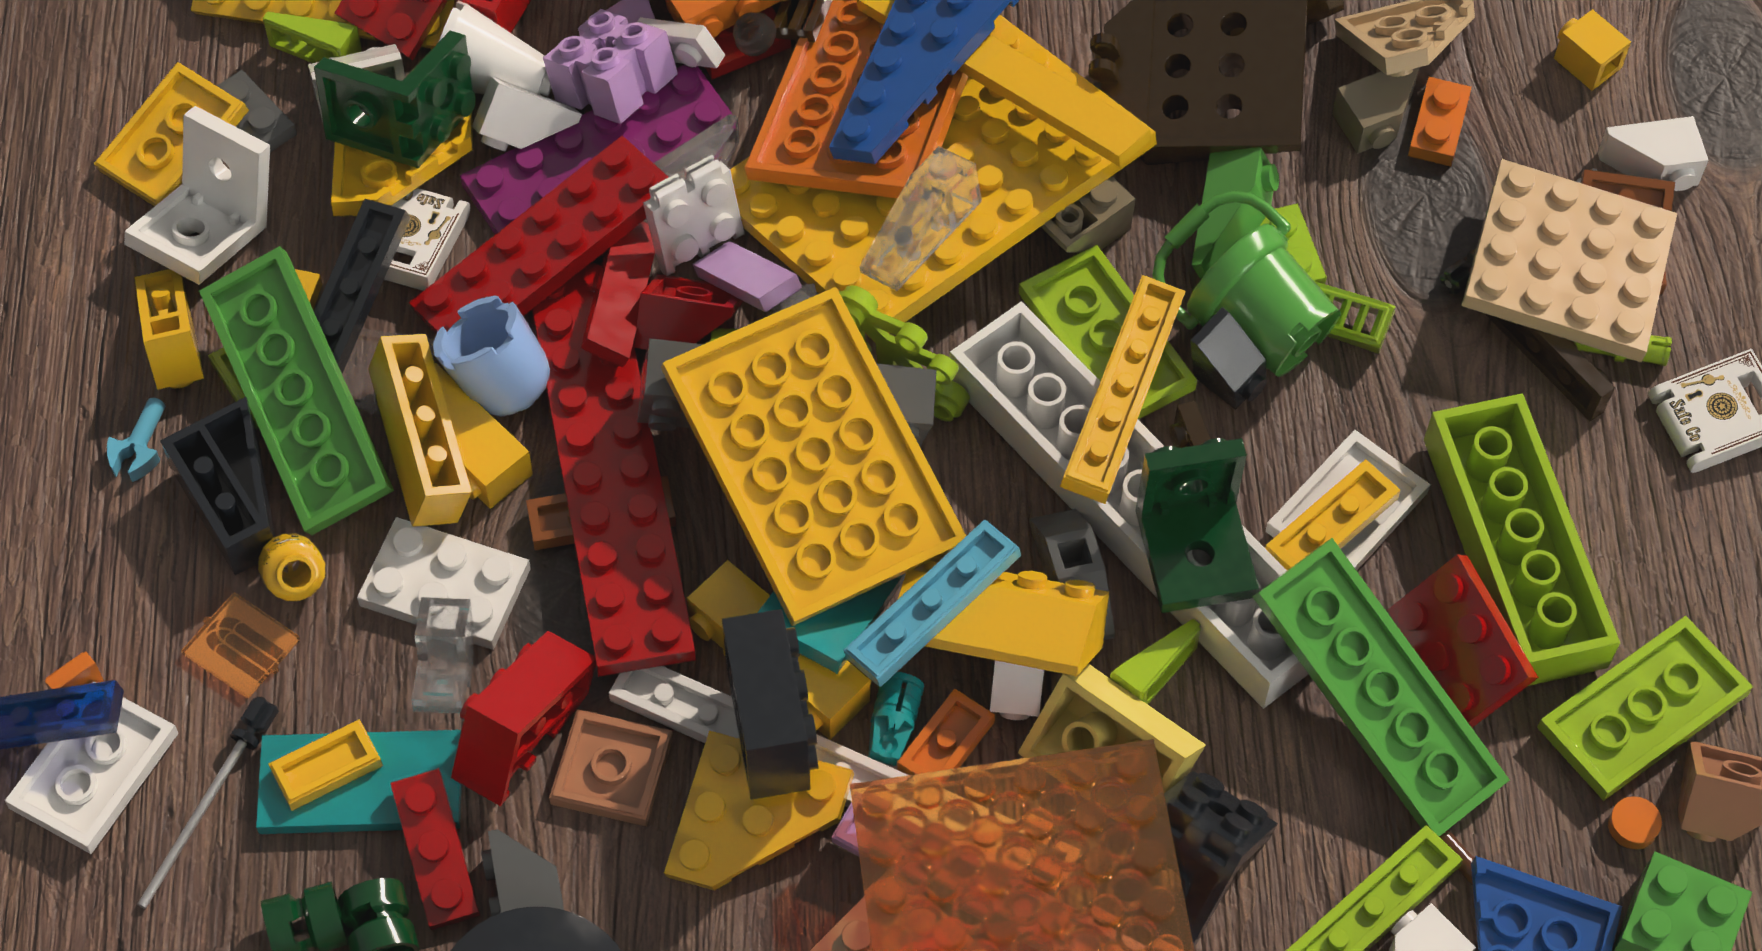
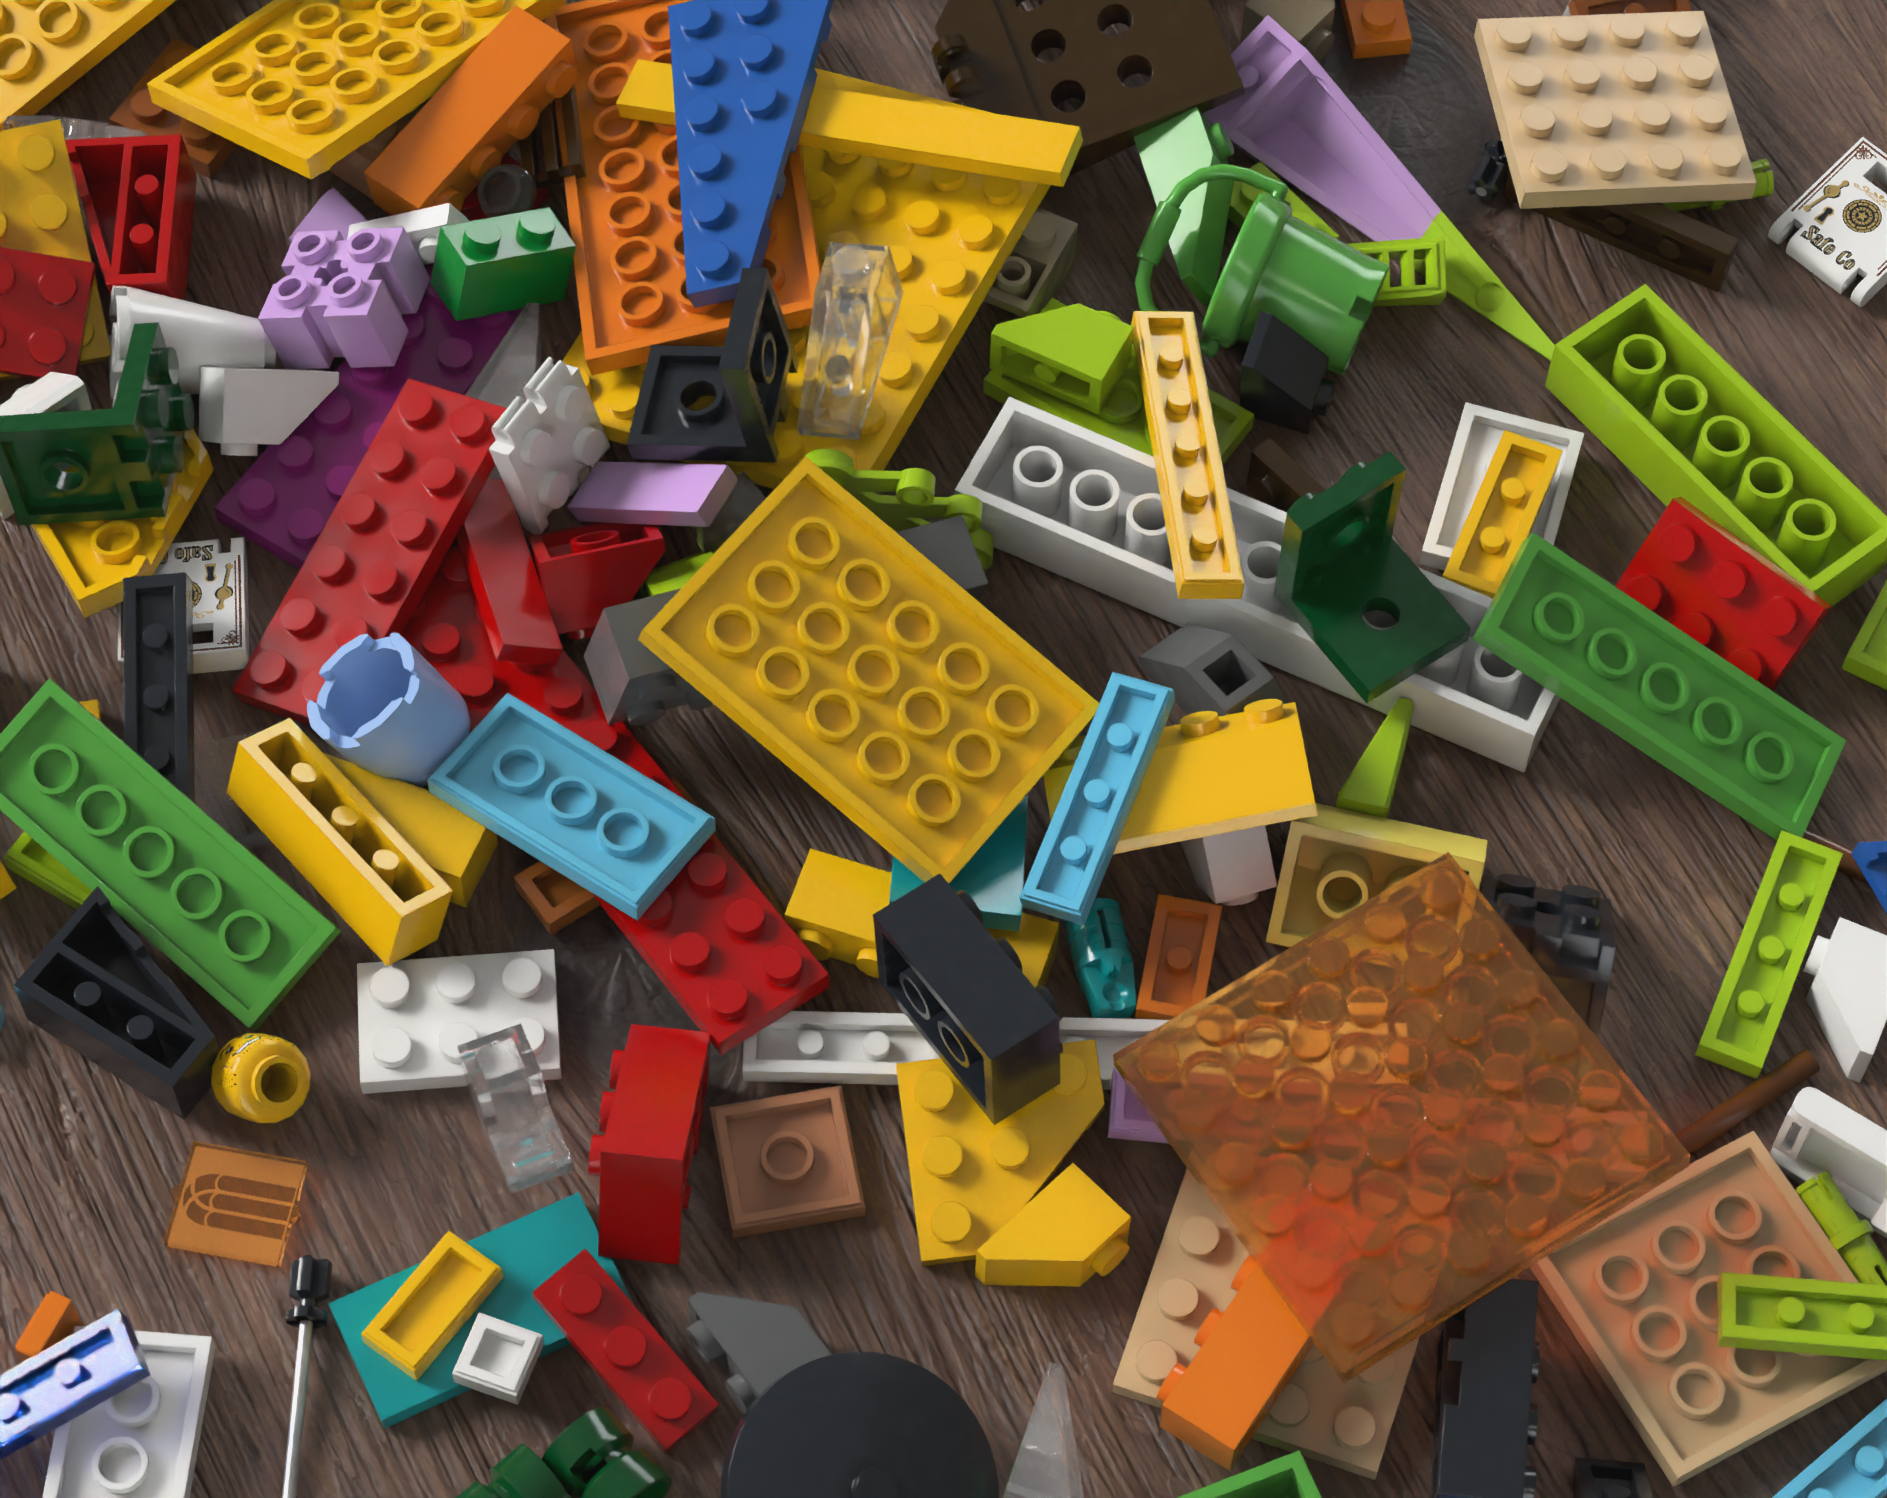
camera: 25 degrees left, 0 degrees up
none -> medium azure tile [427,693,716,921]
none -> green brick [430,207,576,321]
none -> white tile [452,1313,544,1405]
none -> black bracket [627,268,799,462]
none -> yellow slope [975,1163,1131,1287]
none -> lime slope [989,303,1134,415]
none -> lavender plate [1203,15,1555,362]

